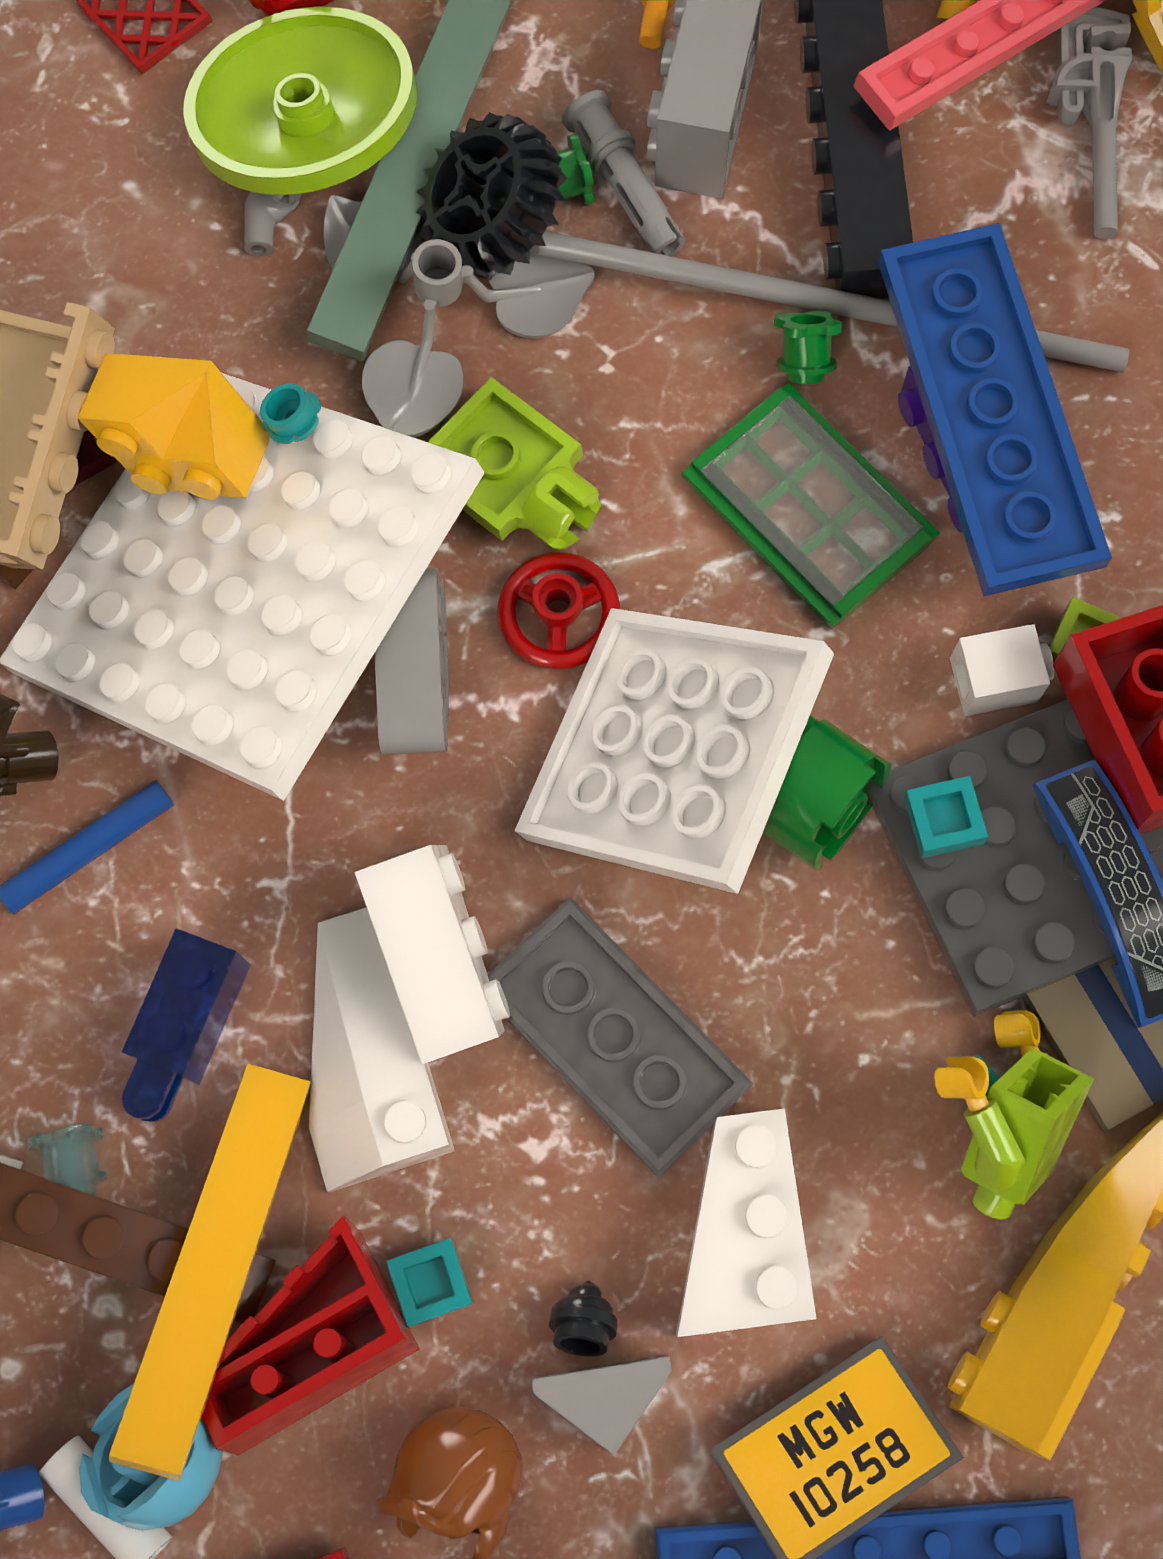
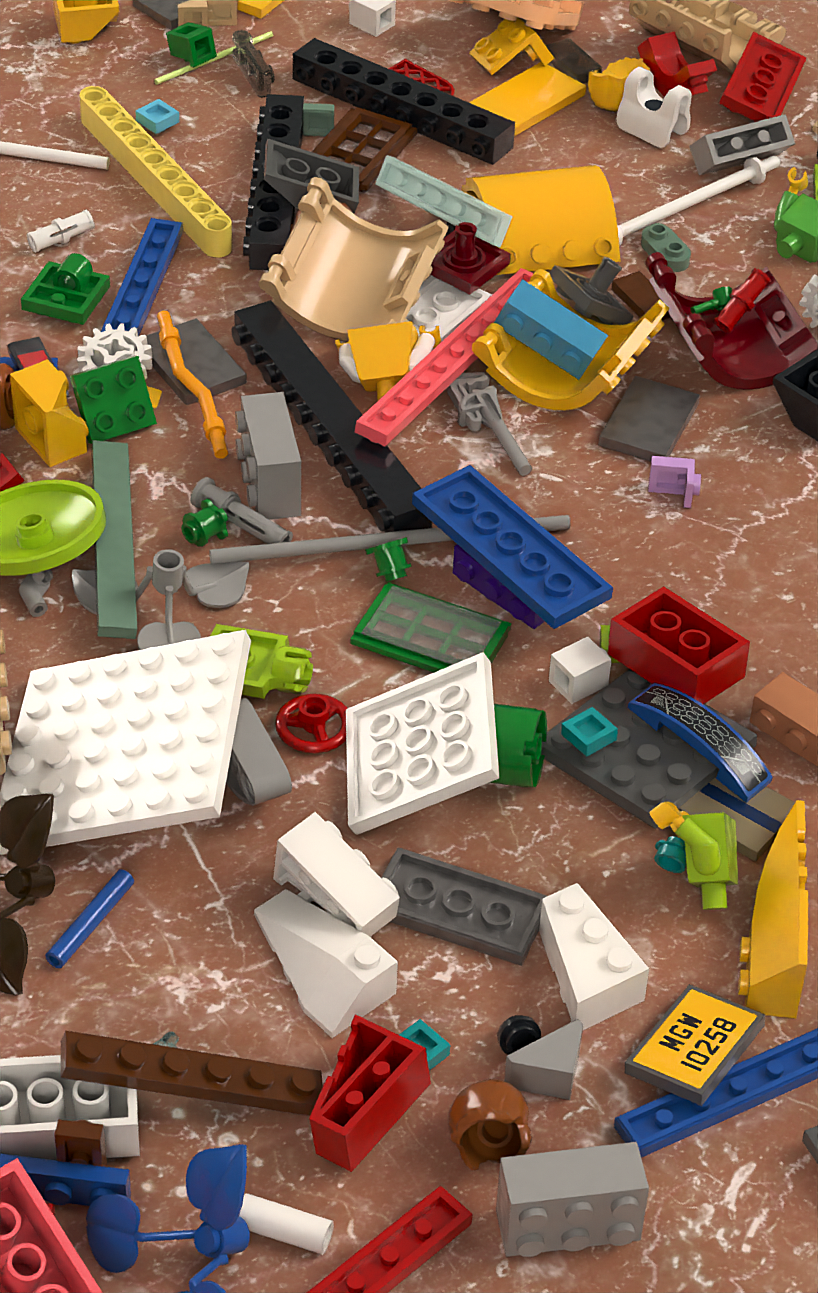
camera: 30 degrees left, 30 degrees down
yellow slope [77,353,270,500] -> none
medium azure cylinder [79,1384,223,1531] -> none
yellow tile [109,1063,311,1481] -> none
clear blue brick [122,928,250,1123] -> none
teal plate [260,383,321,444] -> none
black gear [416,112,567,280] -> none

